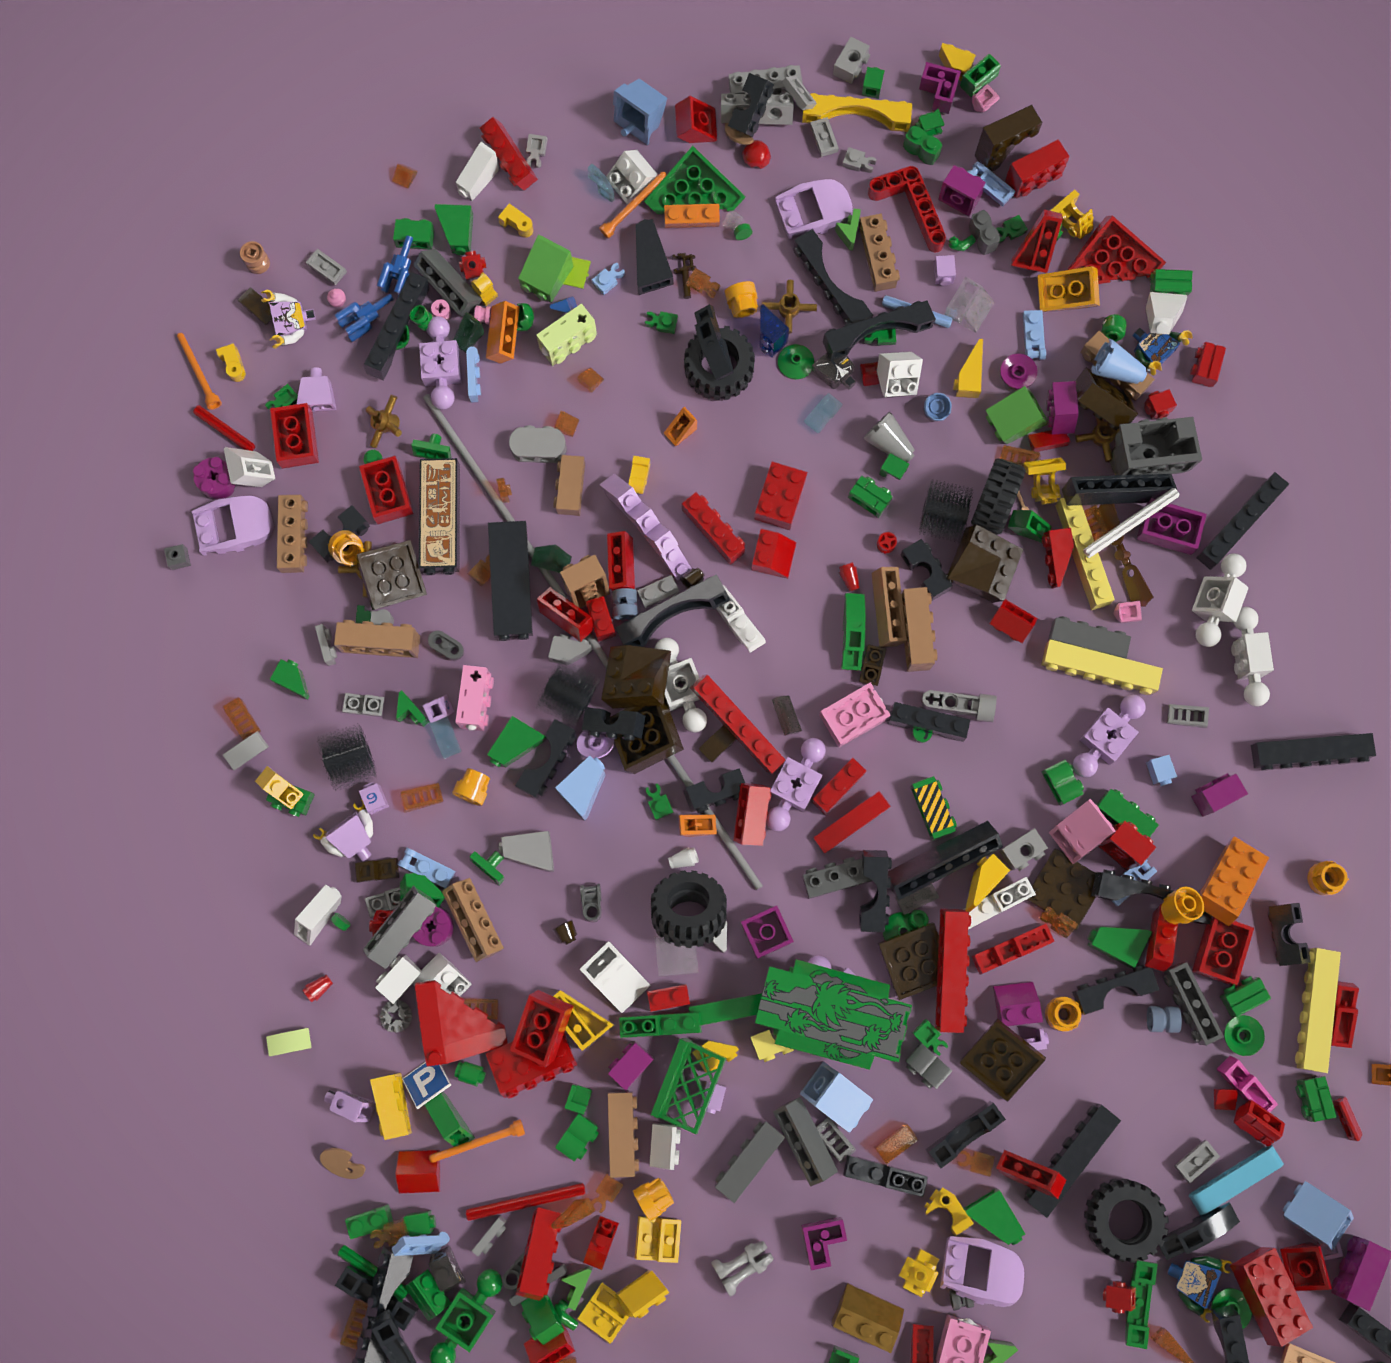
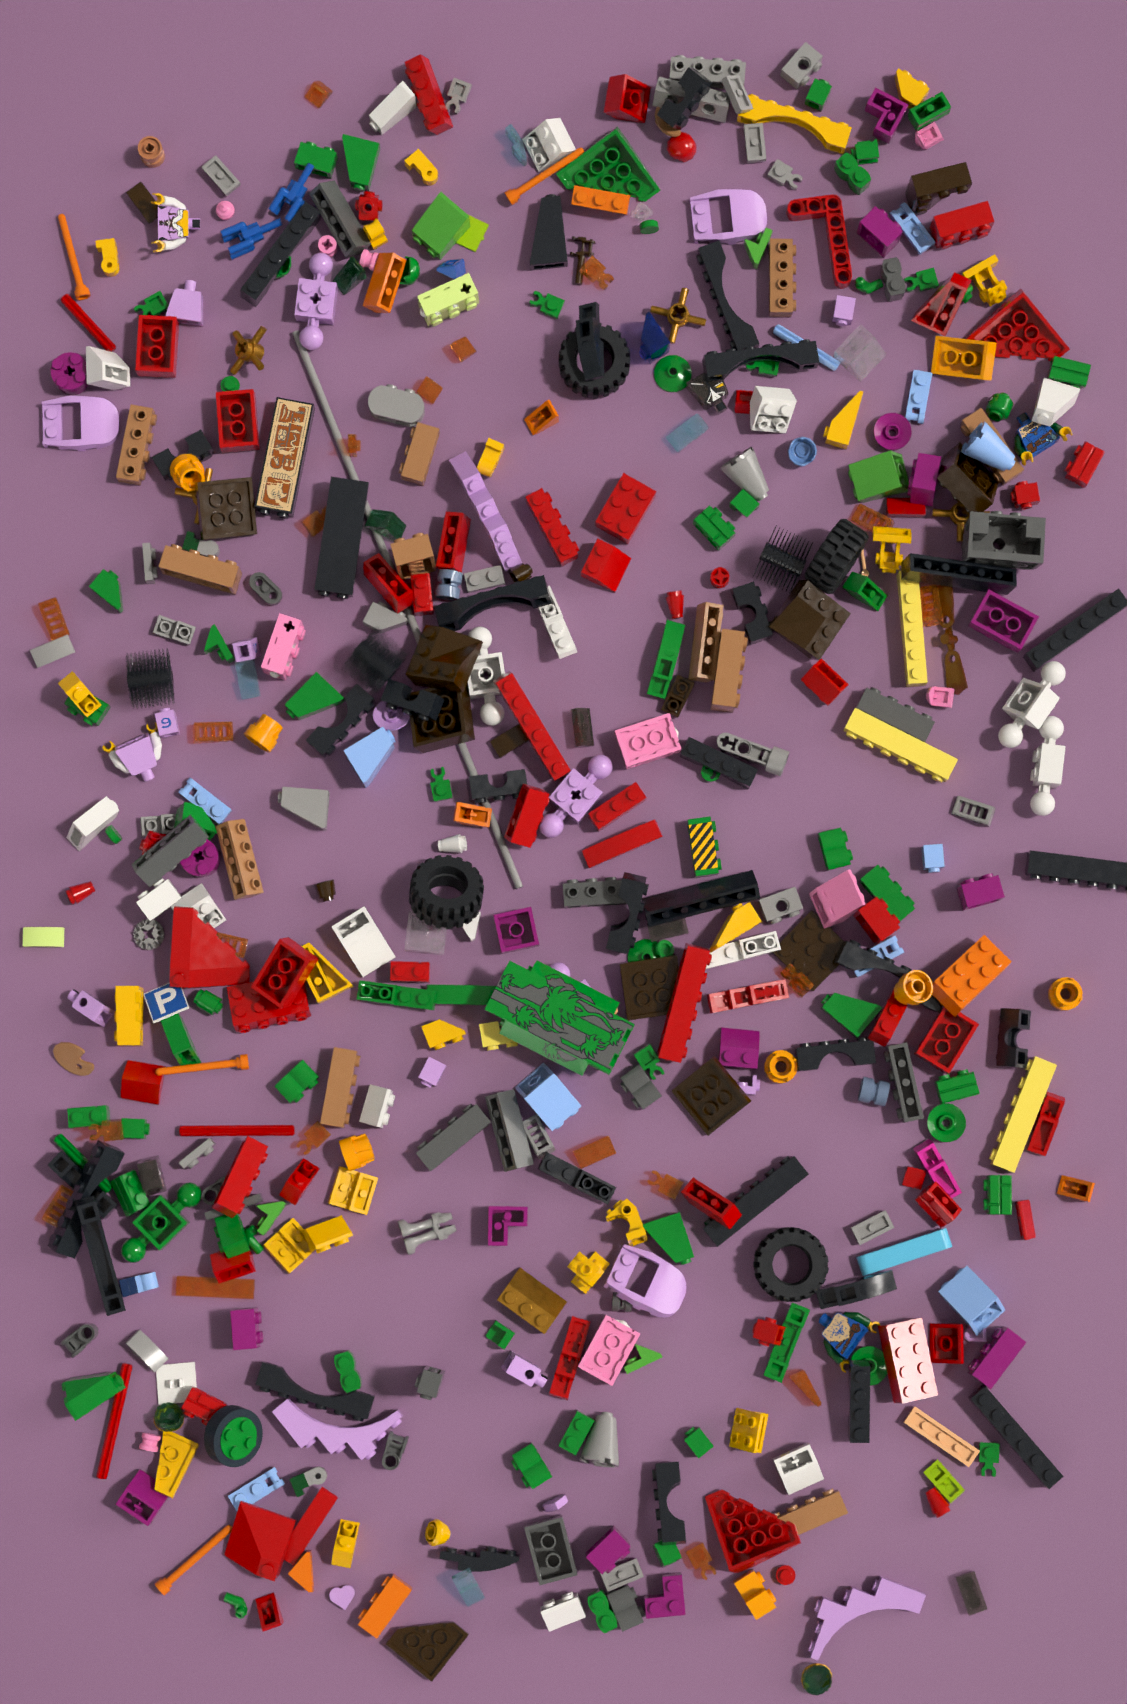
camera: 10 degrees right, 5 degrees up
dark grey plate [164,544,191,570] -> none
dark brown slope [355,858,399,883] -> none
light blue plate [392,1232,450,1256] -> none
green wheel [410,305,434,331] -> none
green tile [411,433,451,459] -> none
light blue plate [466,347,481,402] -> none
green tile [470,851,504,886] -> none
clear orange slope [551,1198,596,1229] -> none
green panel [565,1084,592,1115] -> none
dark grey piece [580,883,602,923] -> none
light blue plate [592,263,625,295] -> none
magenta brick [608,1042,654,1091] -> none
medium blue piece [613,78,668,145] -> none
green fence [651,1038,726,1135] -> none
light orange piece [724,281,758,318] -> none
black arch [925,1101,1006,1168] -> none
red slope [1042,528,1074,589] -> none
lavender brick [1073,695,1146,778] -> none
white axle [1083,488,1179,558] -> none

